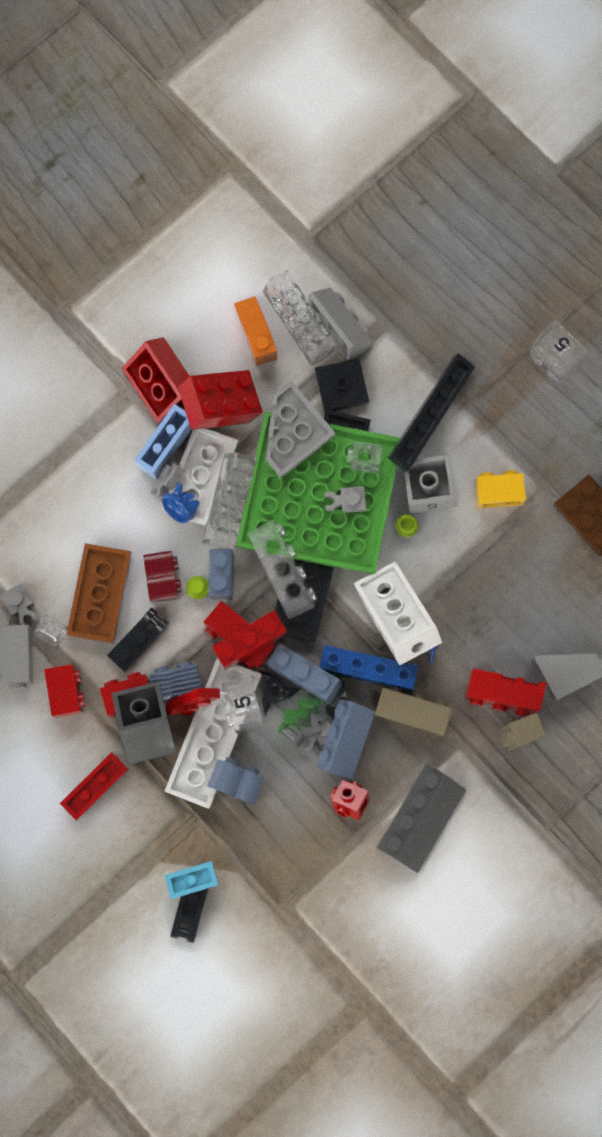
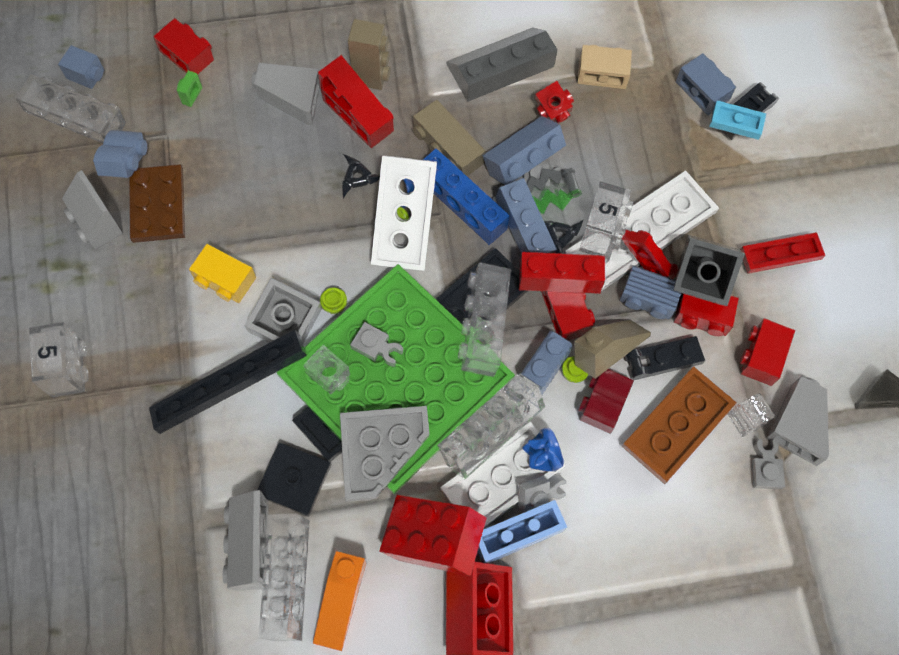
camera: 150 degrees left, 10 degrees down
sand blue brick [207,757,265,805] -> none
none -> black piece [342,154,380,199]
none -> dark tan slope [574,320,651,379]
none -> tan brick [577,45,632,89]
none -> sand blue brick [676,53,736,115]

